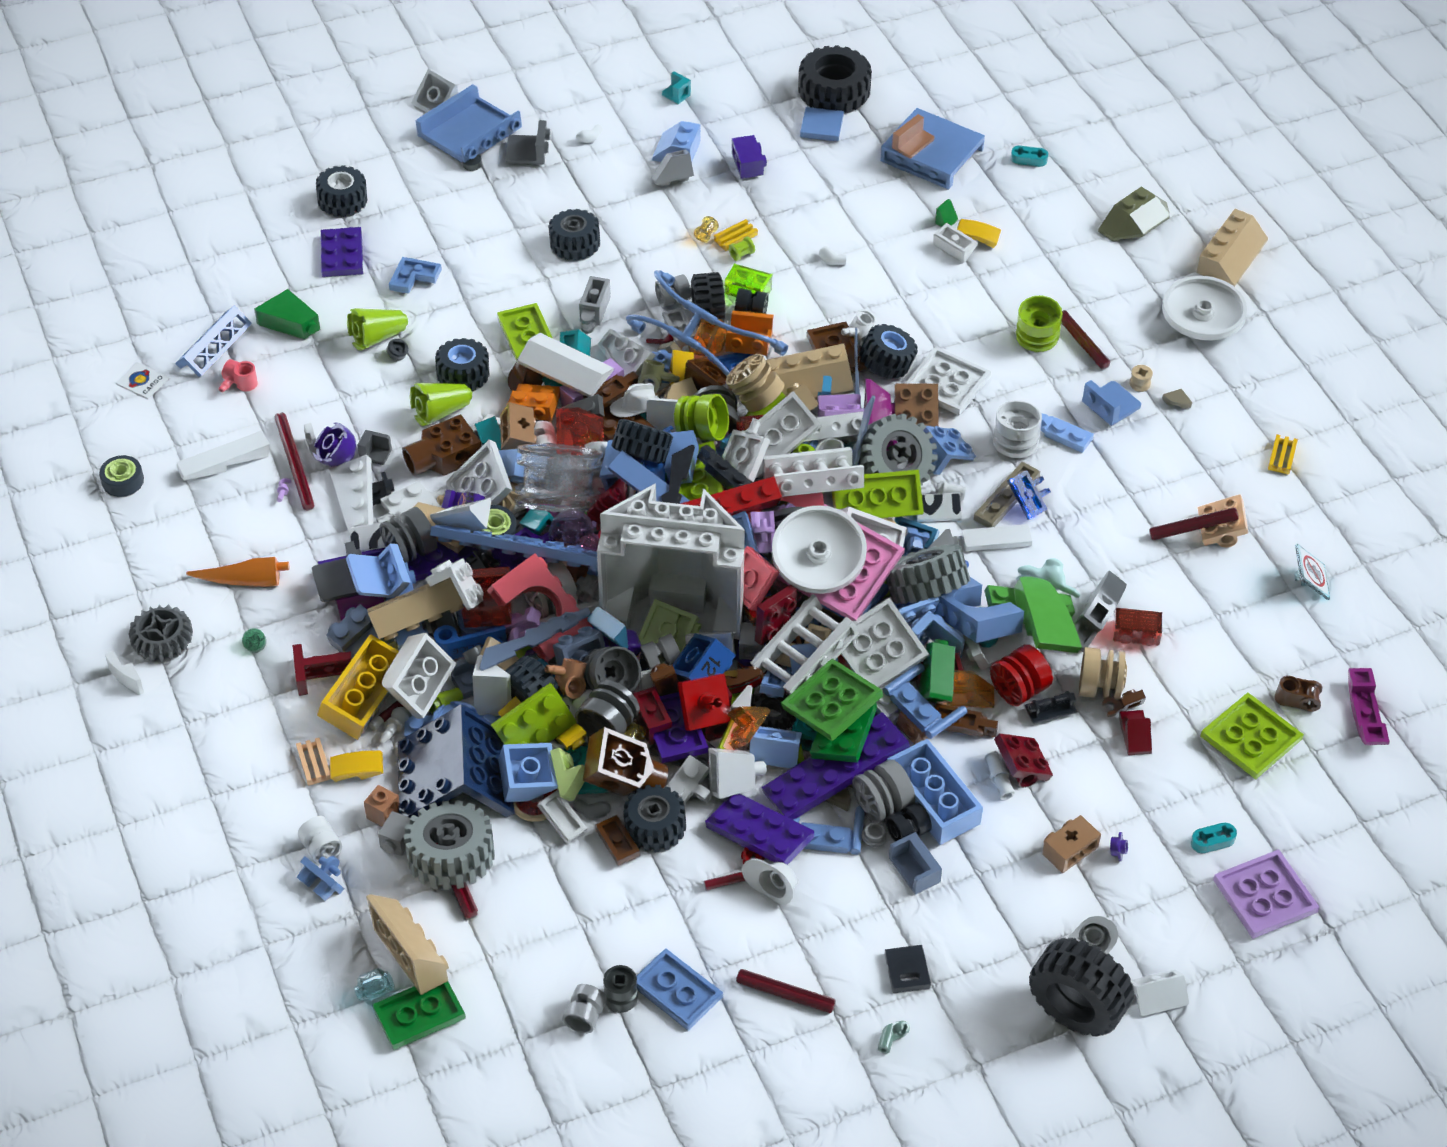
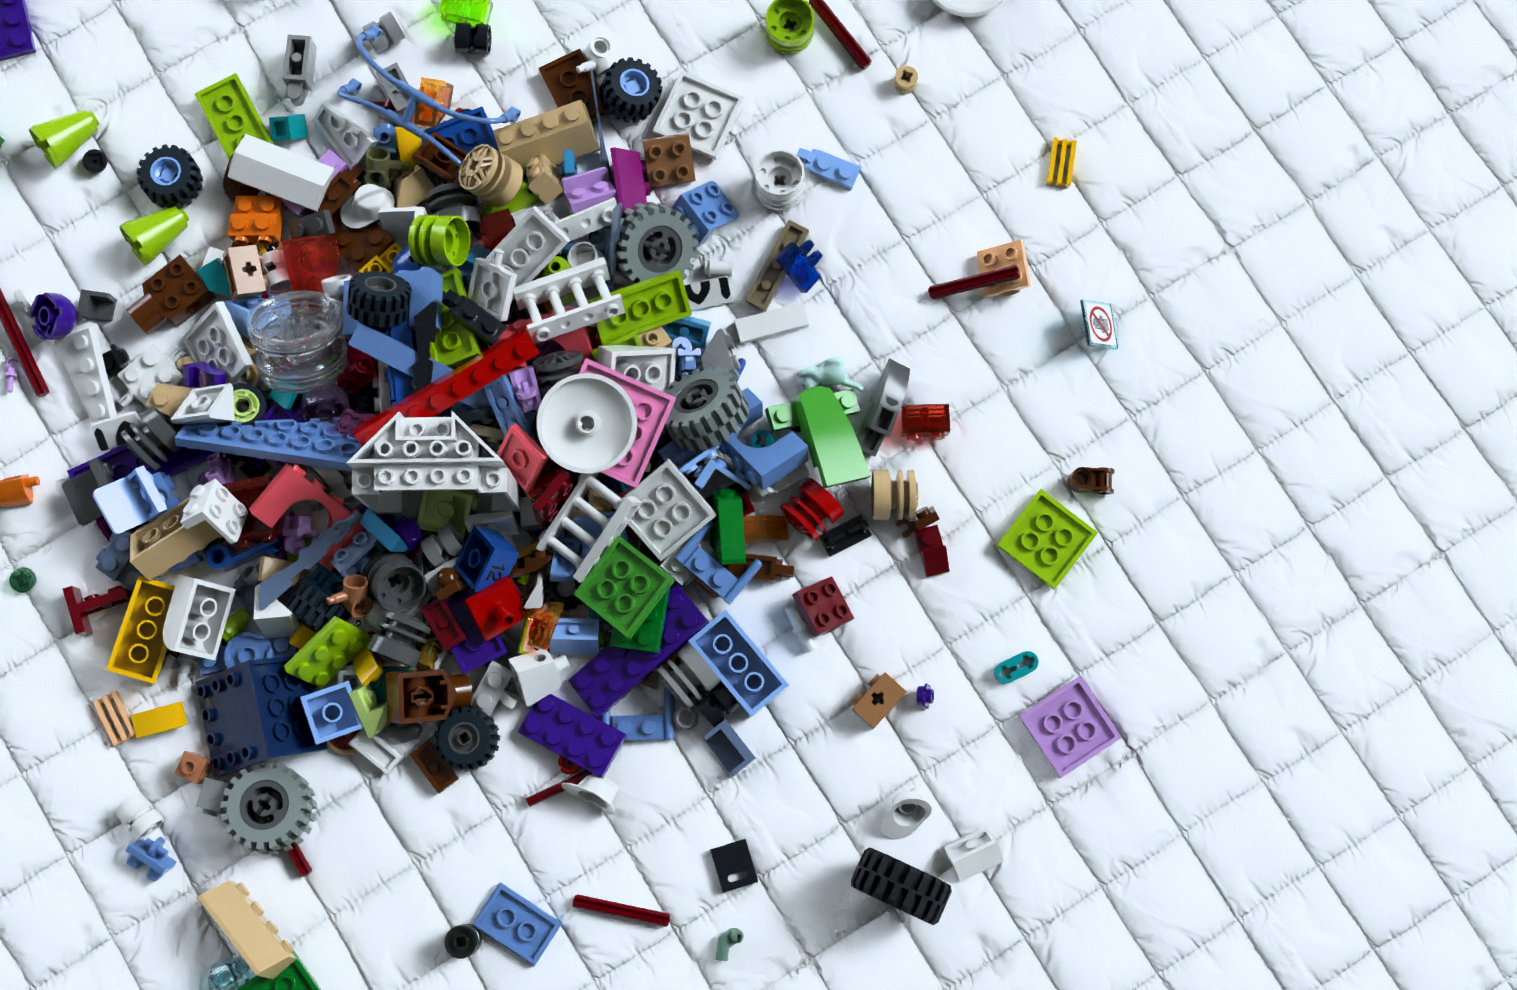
camera: 10 degrees left, 30 degrees up
medium blue plate [389,257,442,294] -> none
light grey wheel [562,984,607,1034] -> none
black tyre [691,272,726,327] -> none
orange panel [725,310,774,356] -> none
medium blue bracket [1082,380,1141,426] -> none
dark tan tile [1162,388,1192,409] -> none
magenta slope [1348,668,1390,745] -> none

